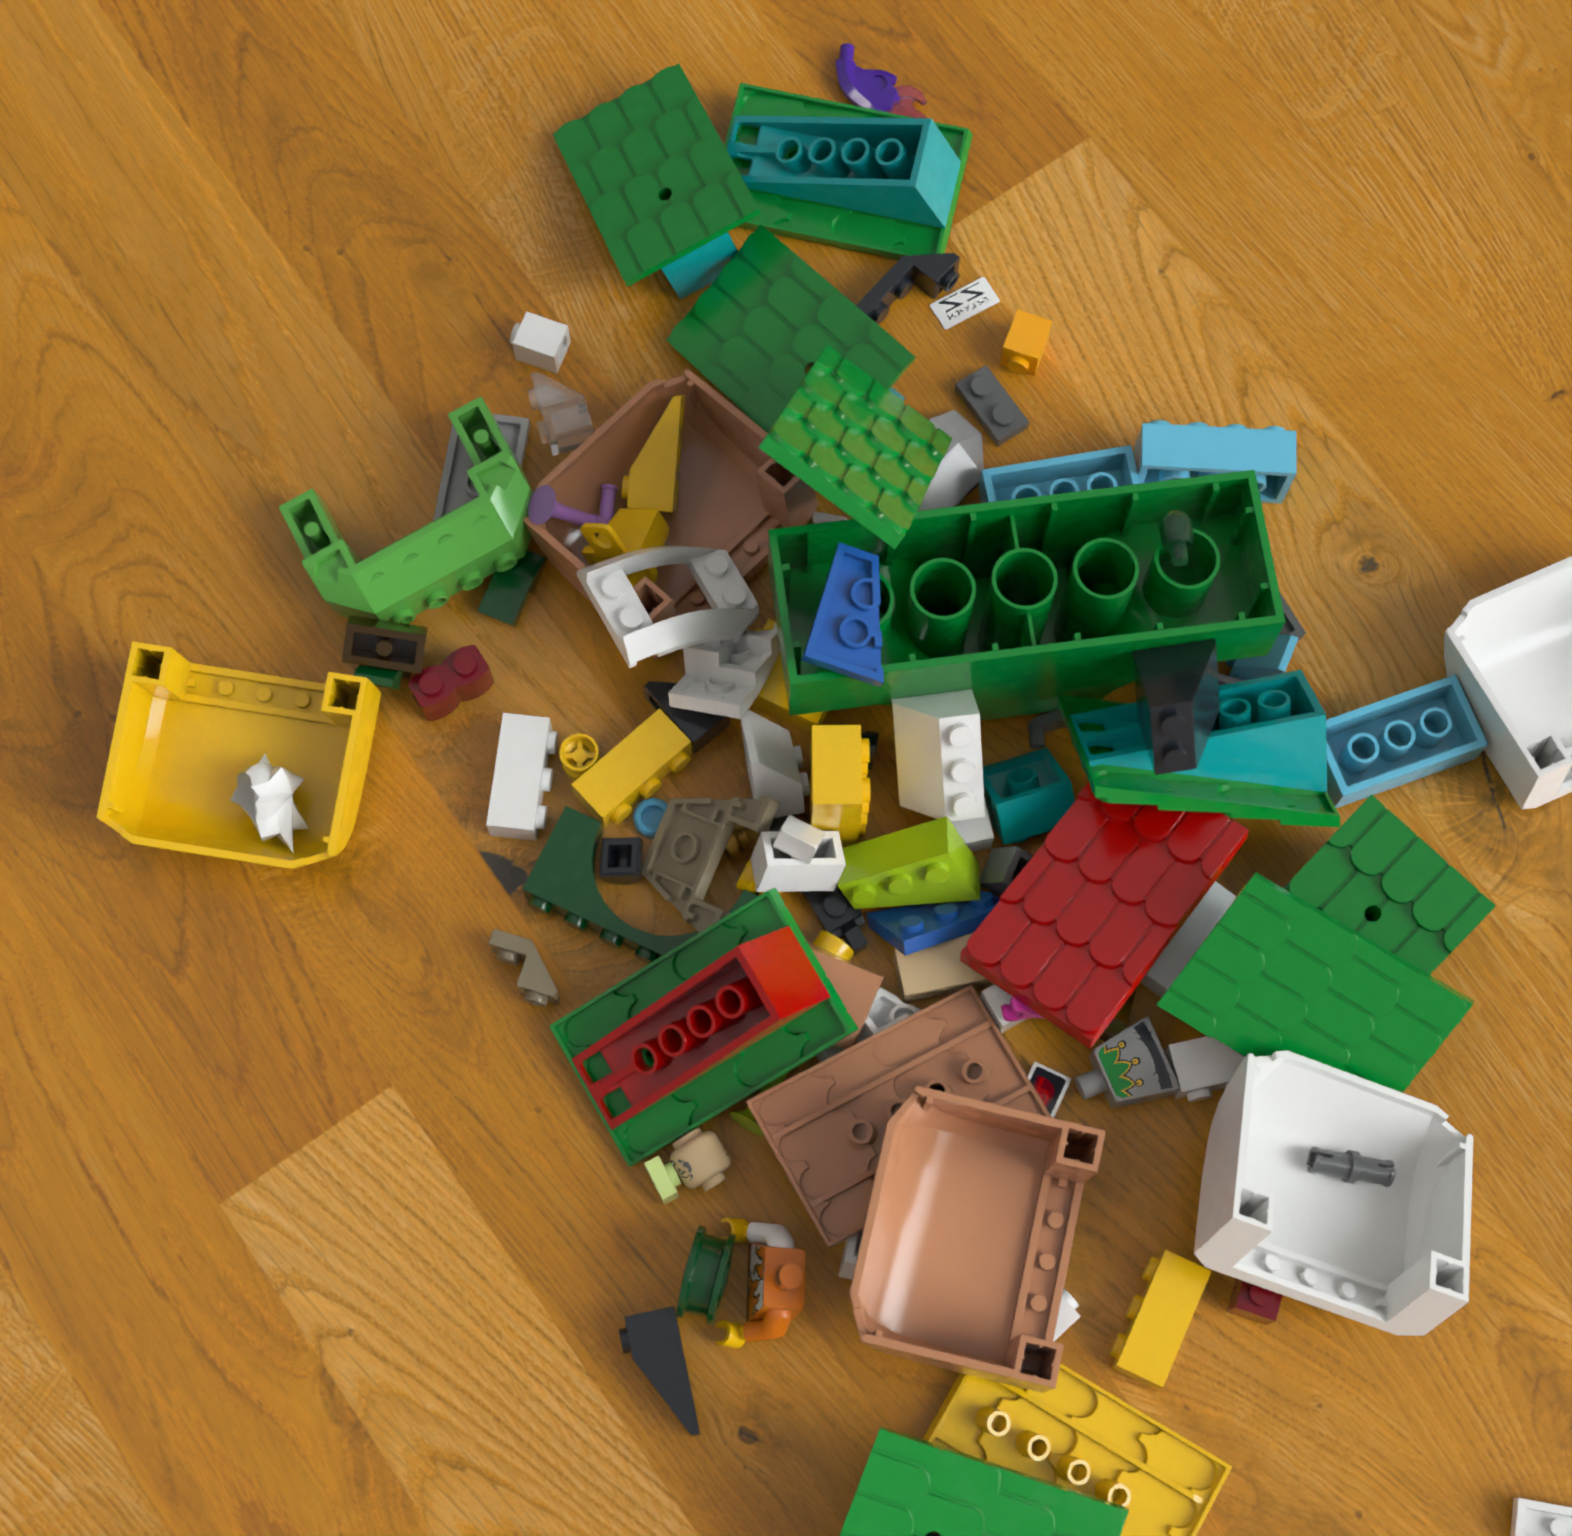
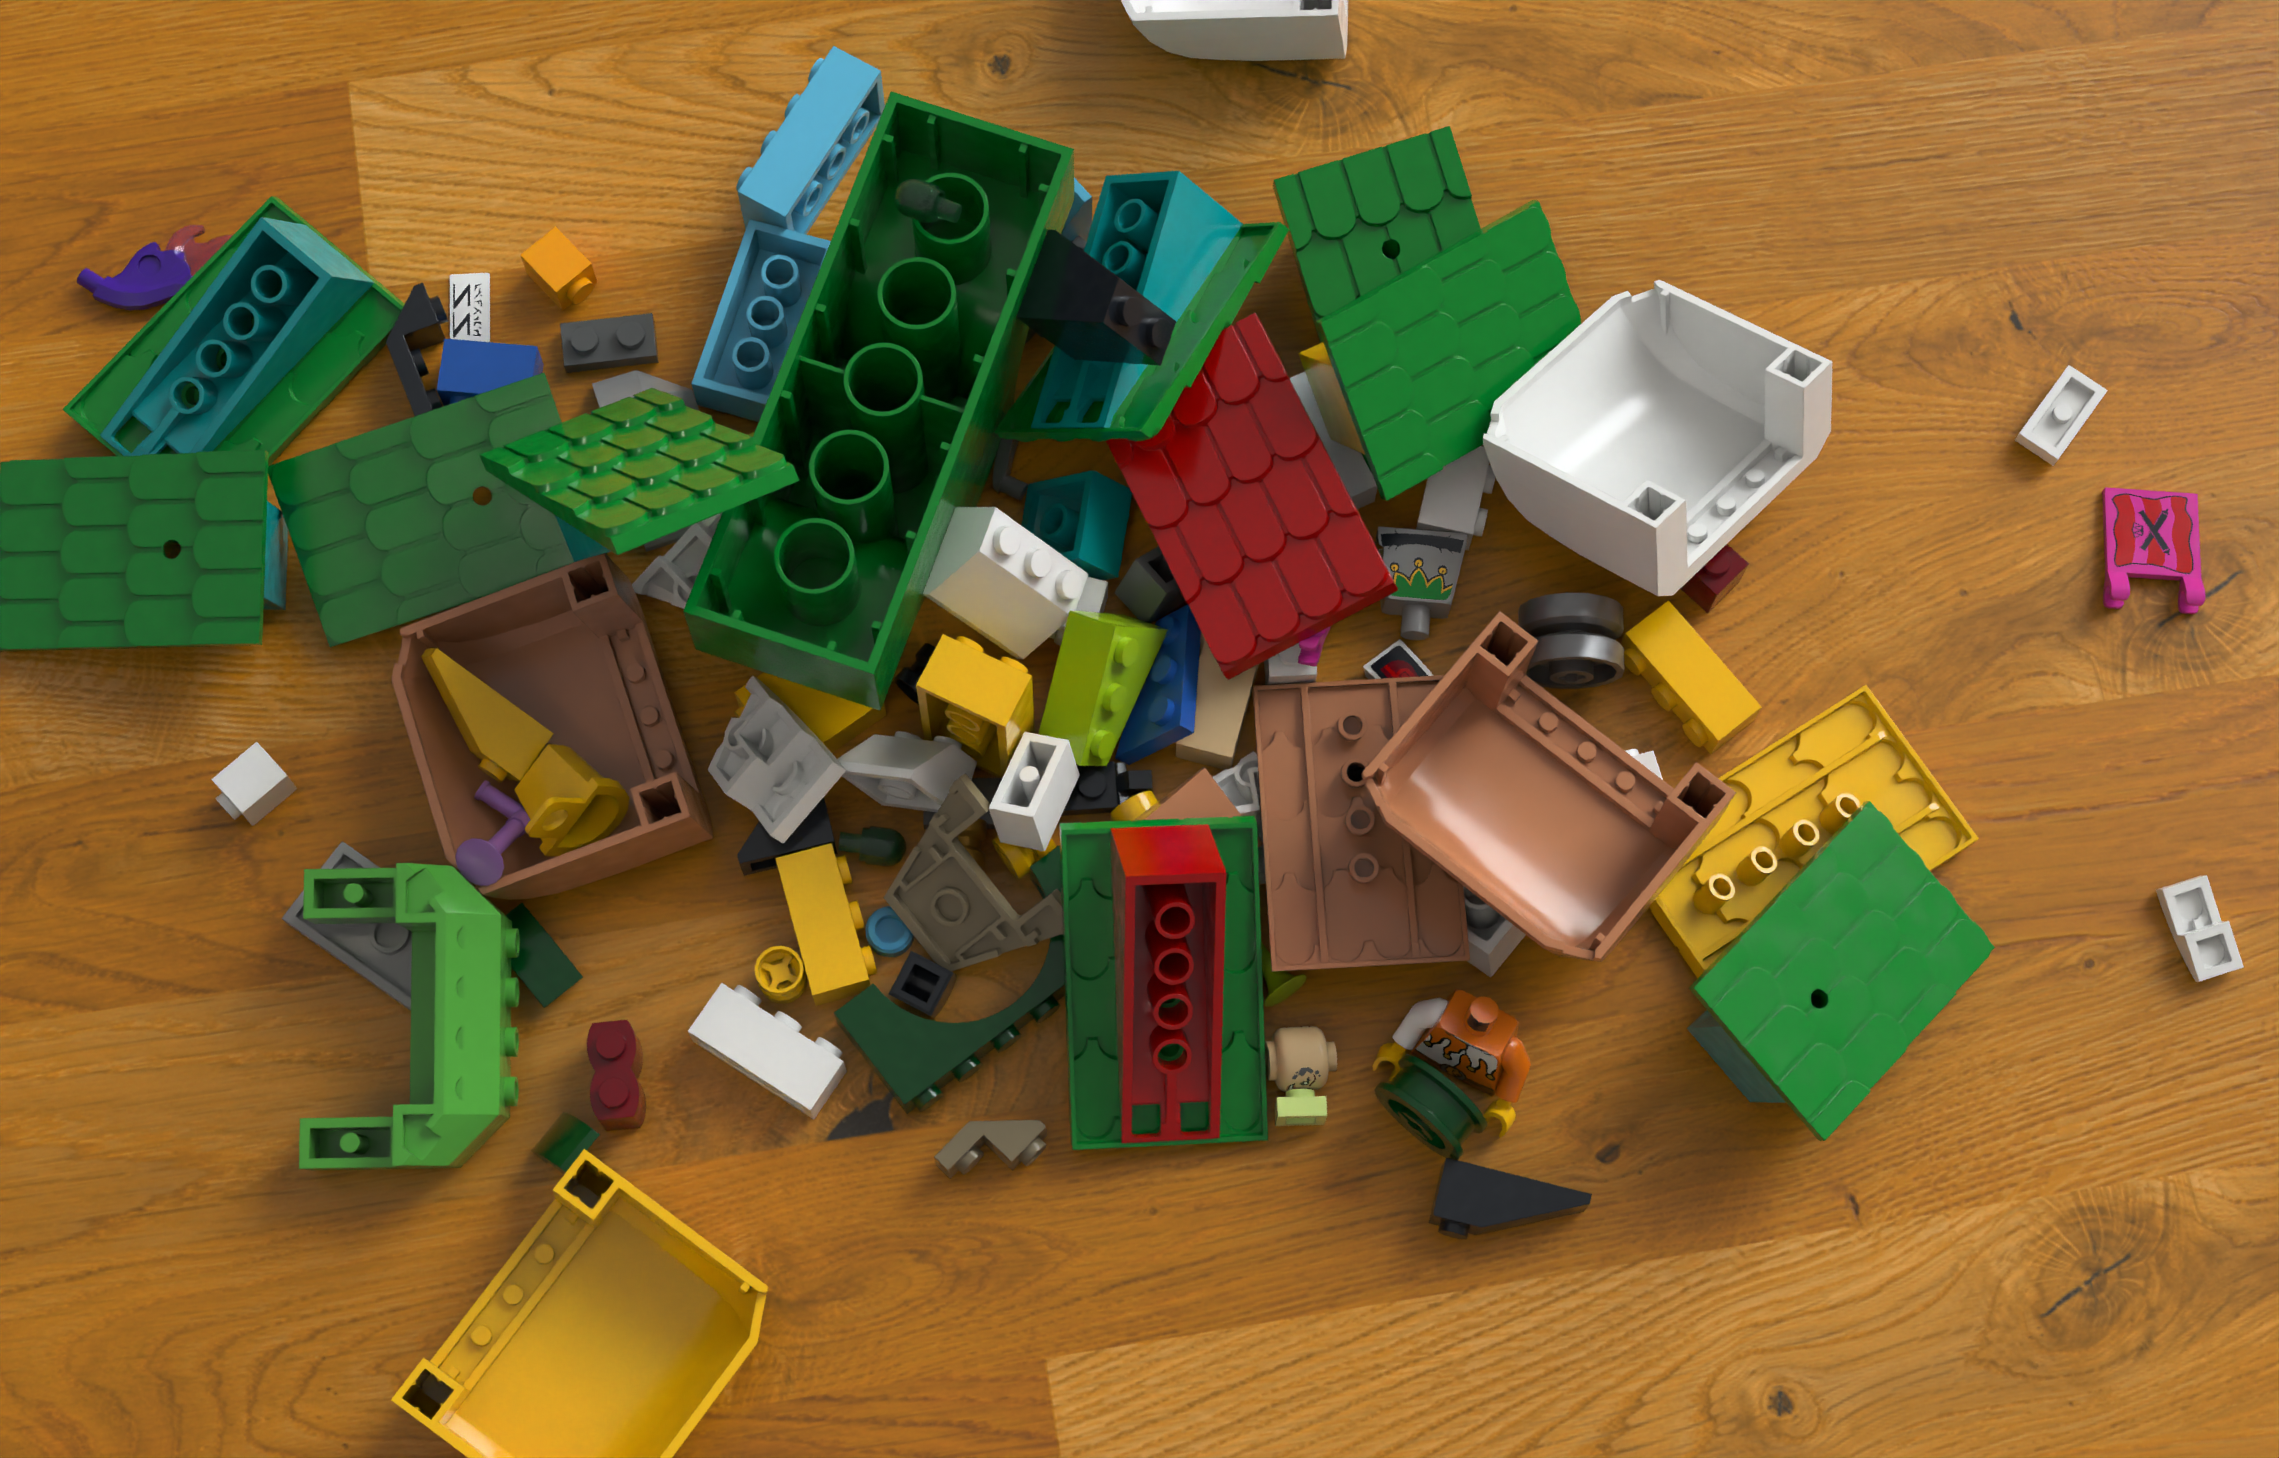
camera: 65 degrees left, 0 degrees up
white hair [230,754,309,854] -> none
dark brown brick [342,615,428,674] -> none
clear slope [527,372,594,456] -> none
white wedge [577,546,759,668] -> none
white slope [773,815,826,864] -> none
blue wing [801,542,884,687] -> none
dark grey pin [1307,1147,1395,1187] -> none
medium azure brick [1326,674,1488,808] -> none
none -> blue brick [437,338,544,406]
none -> cylinder [838,826,906,866]
none -> flat silver wheel [1518,593,1624,689]

